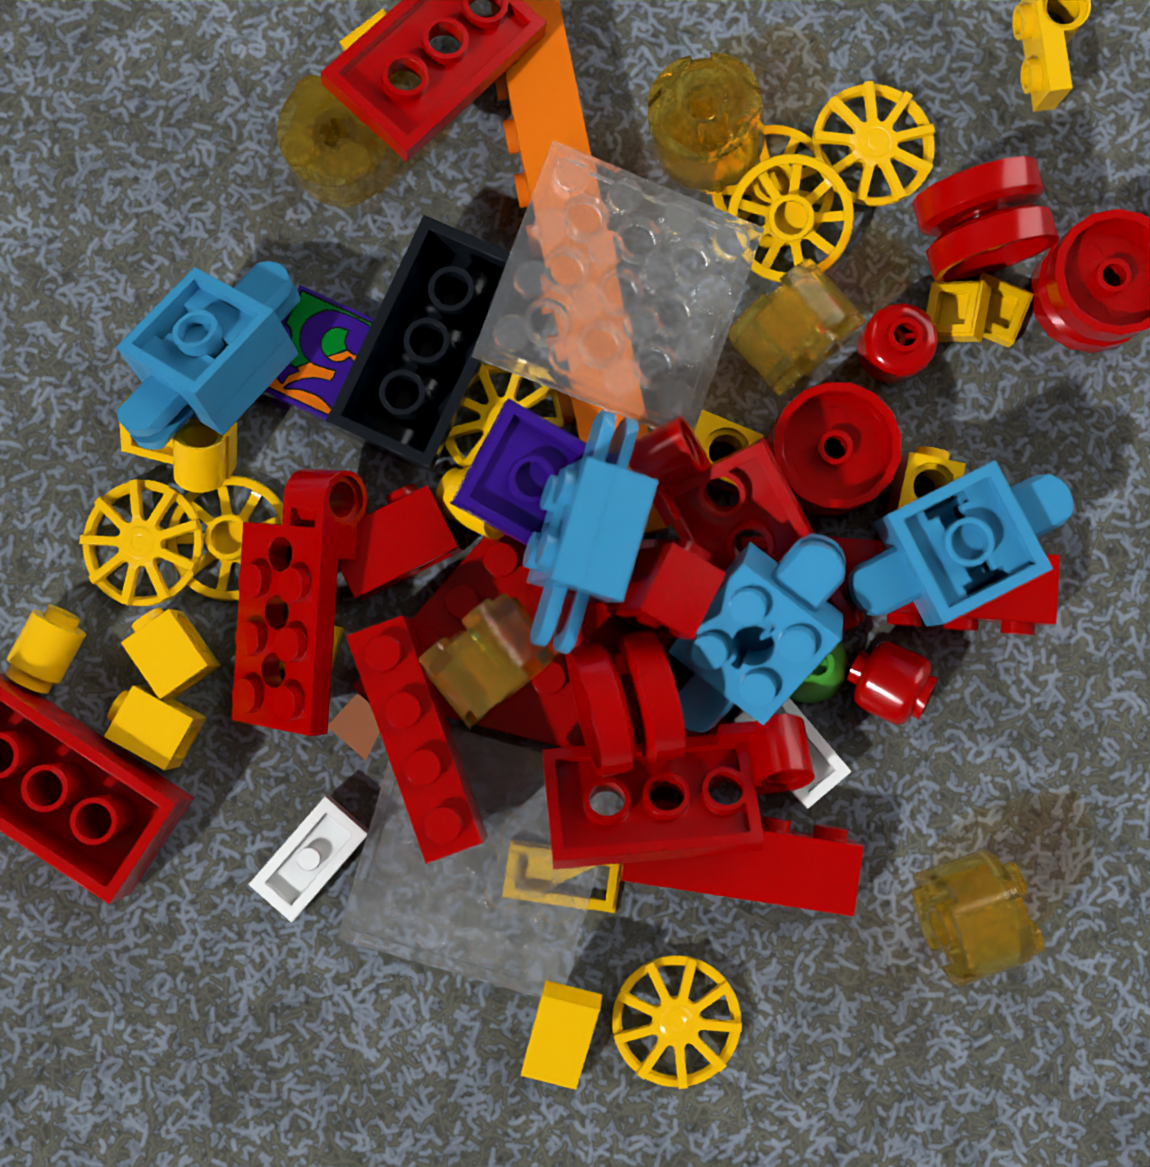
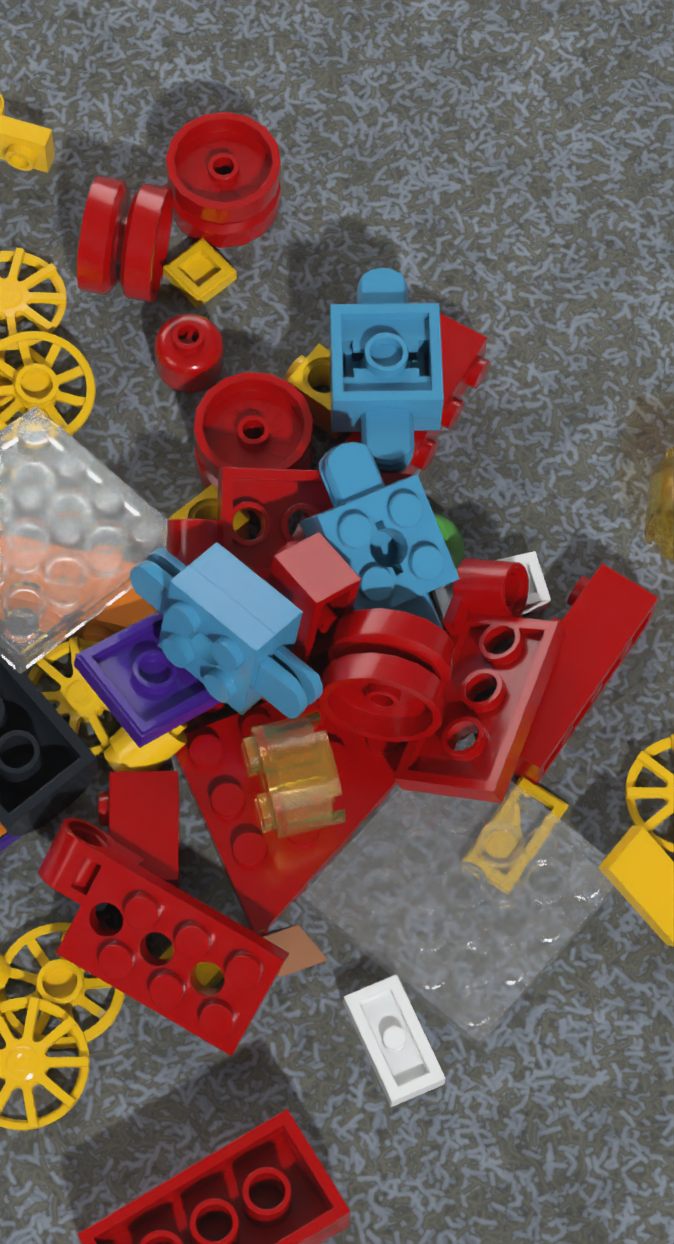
camera: 70 degrees left, 20 degrees down
yellow brick [5,605,86,694] -> none
yellow brick [104,685,207,770] -> none
yellow brick [120,607,221,699] -> none
red brick [346,615,488,864] -> none
clear yellow brick [727,258,866,396] -> none
red head [847,641,939,725] -> none
yellow tile [926,281,992,342] -> none

